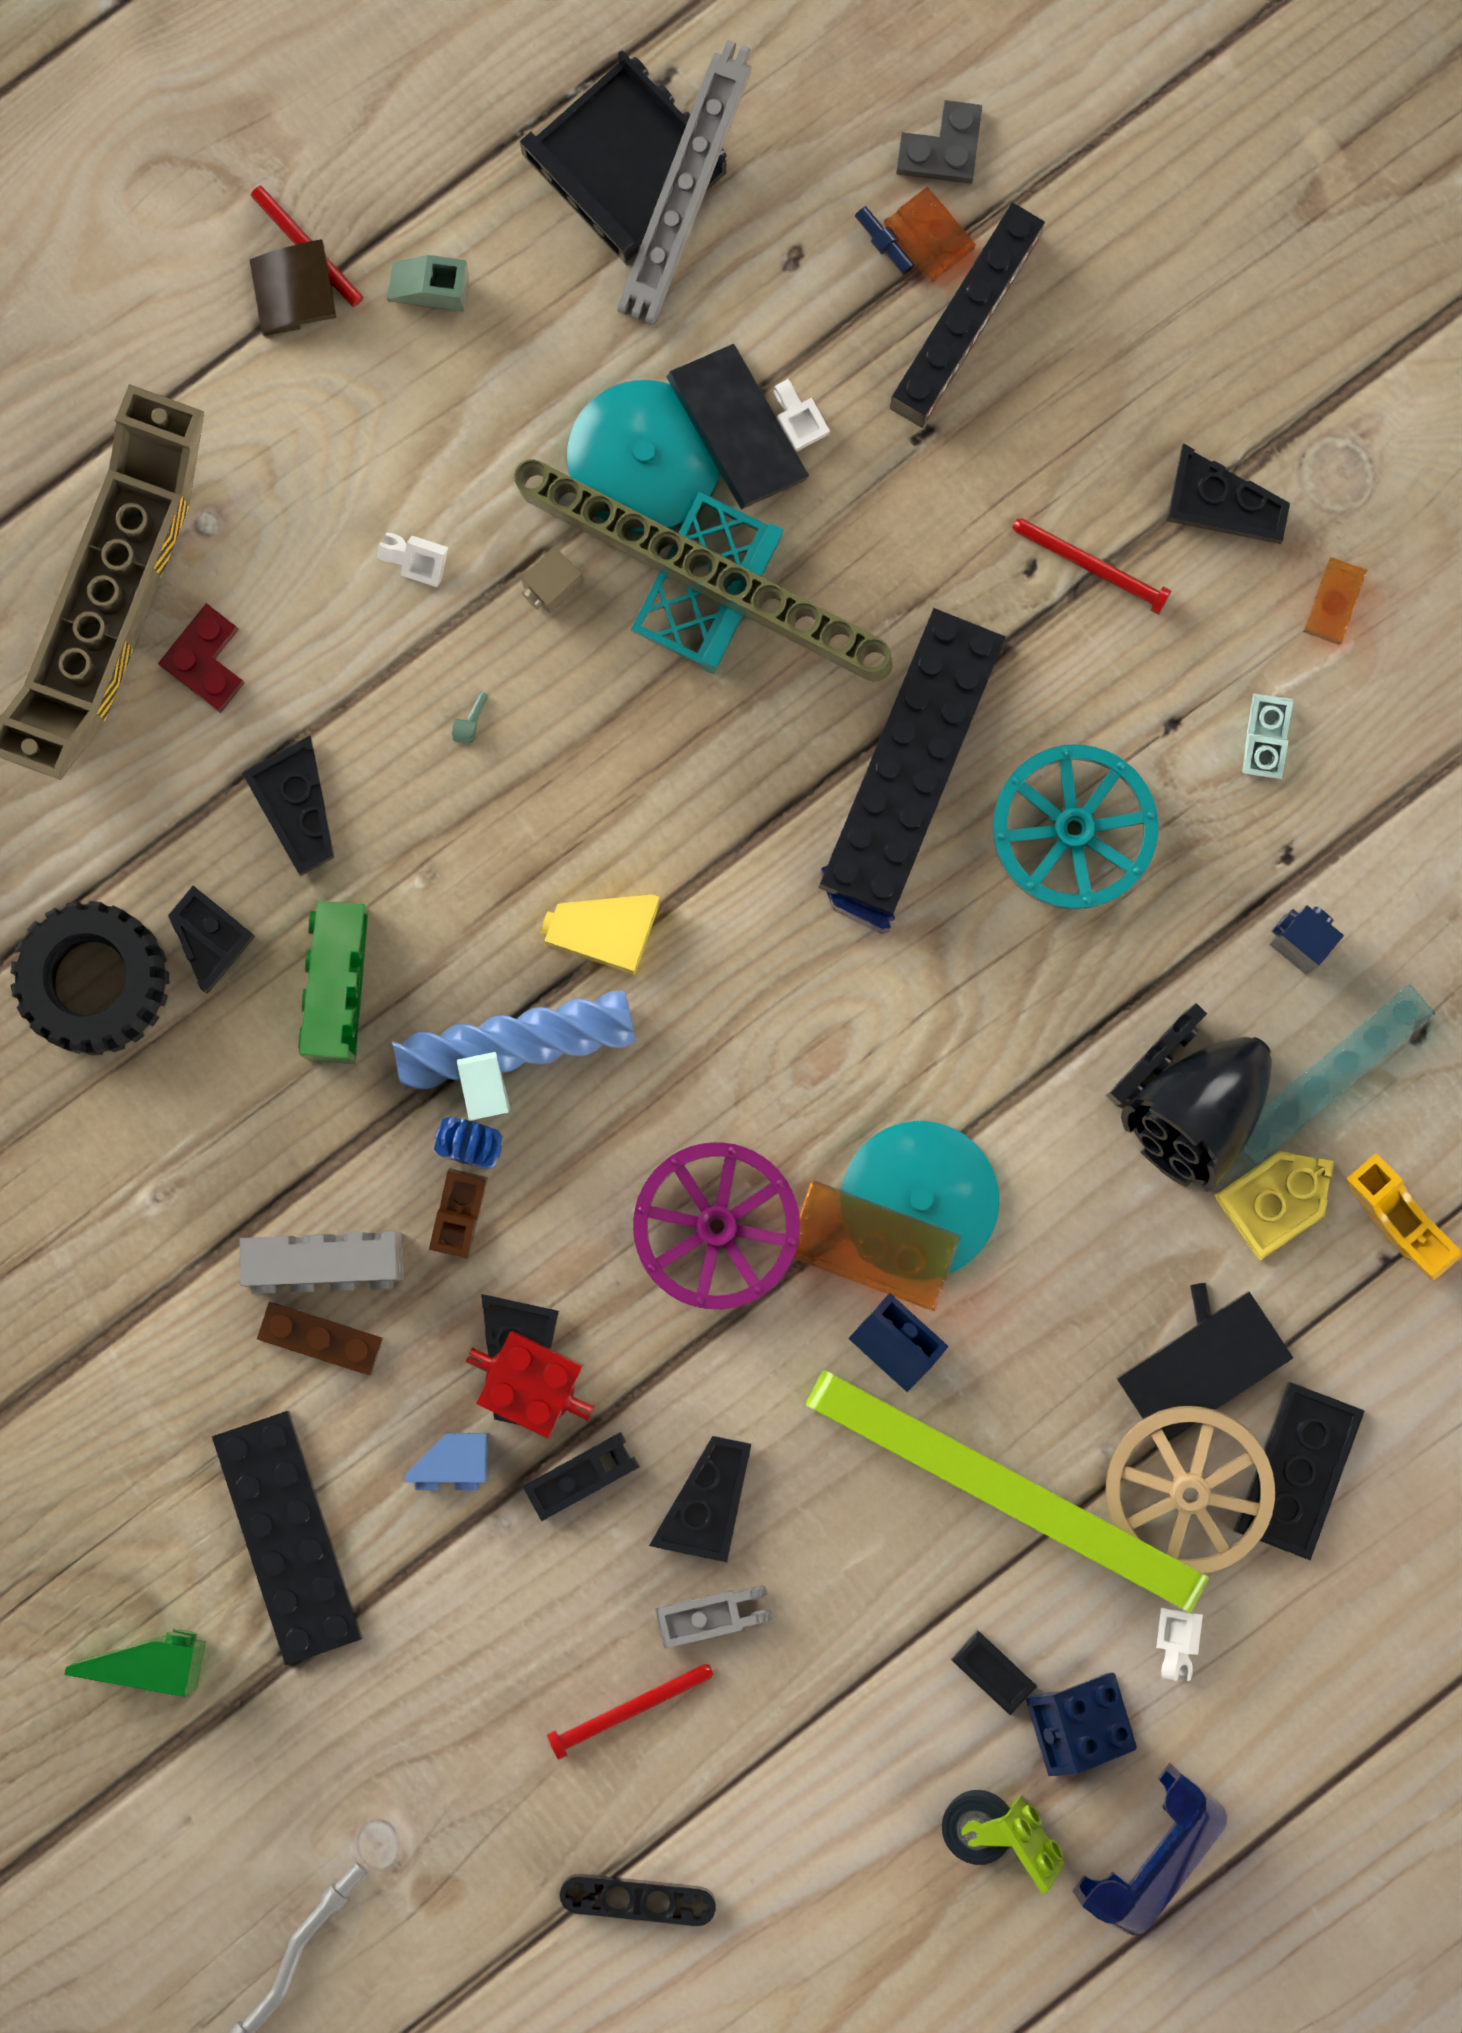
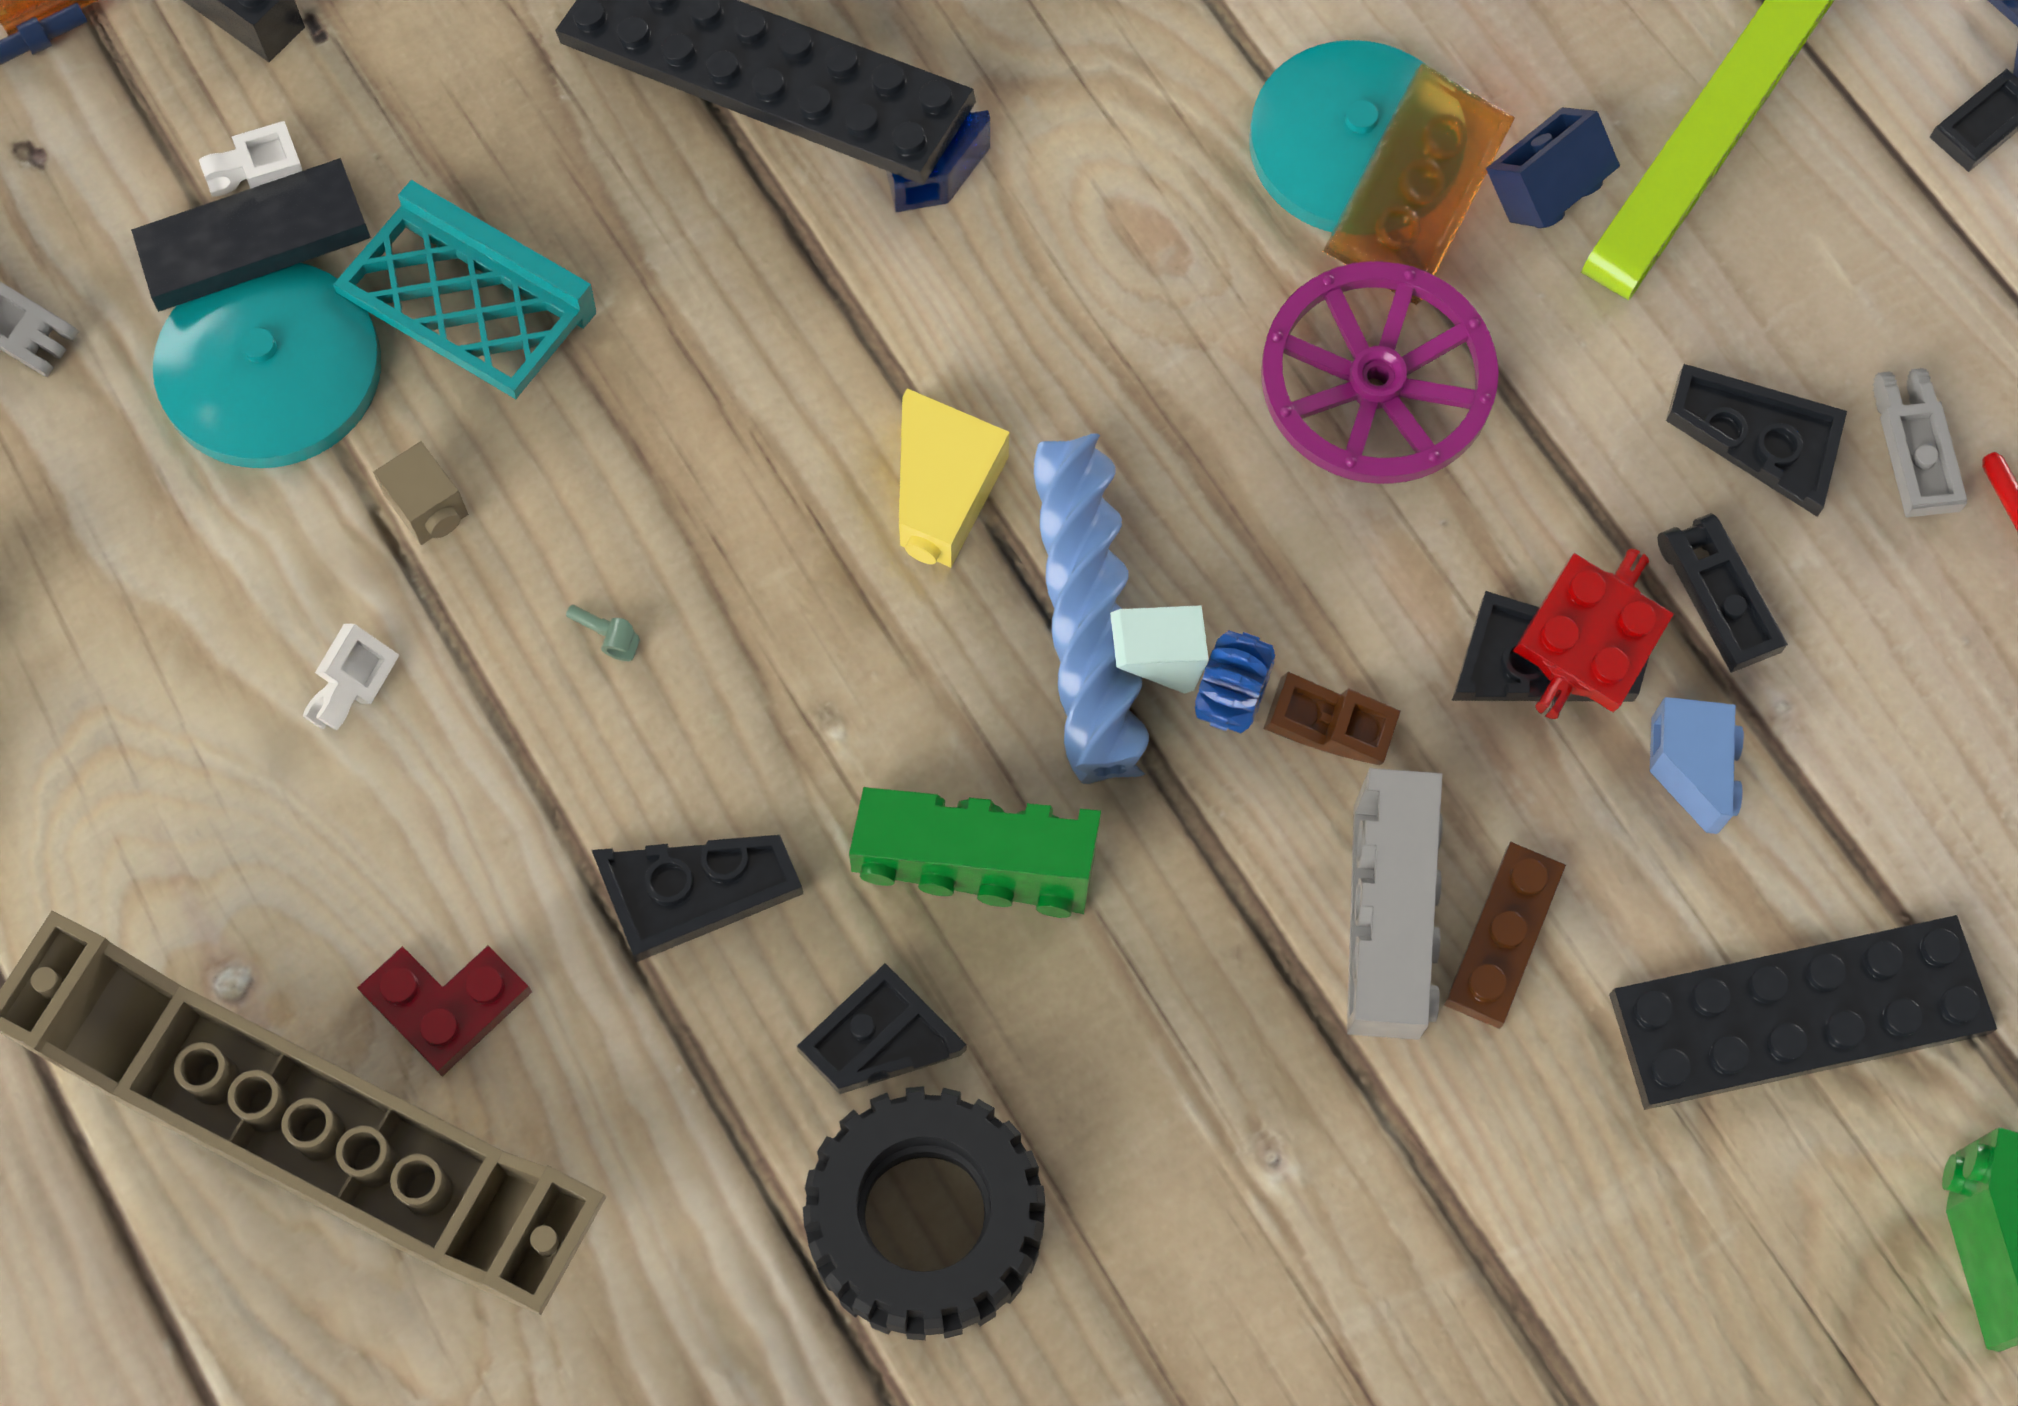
camera: 85 degrees left, 15 degrees down
olive beam [514,459,893,682] -> none

